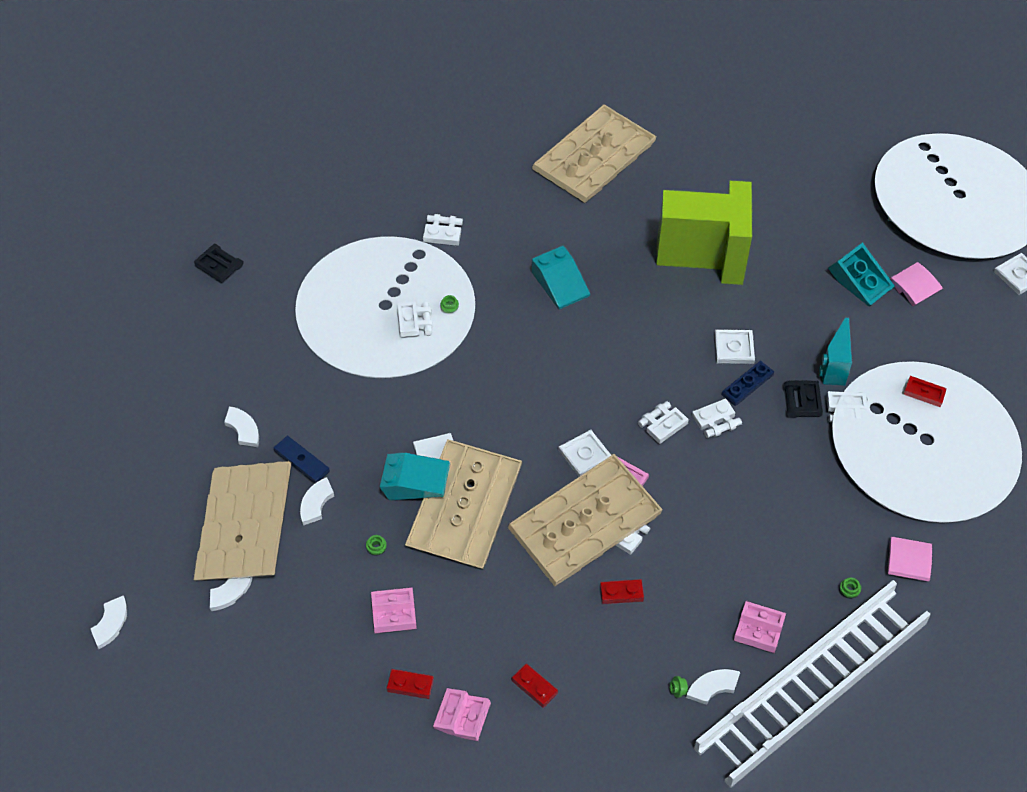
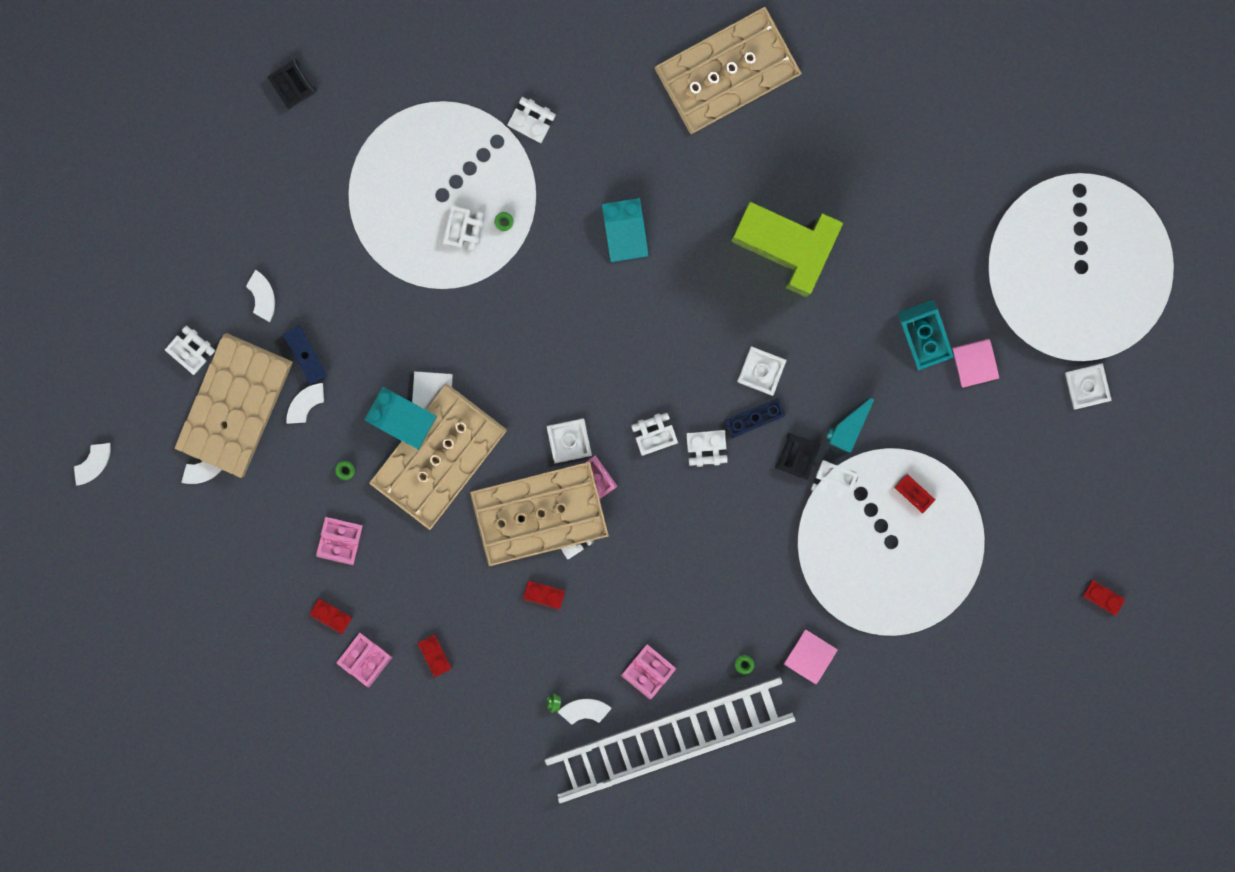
camera: 20 degrees right, 35 degrees up
none -> white plate [165,326,216,375]

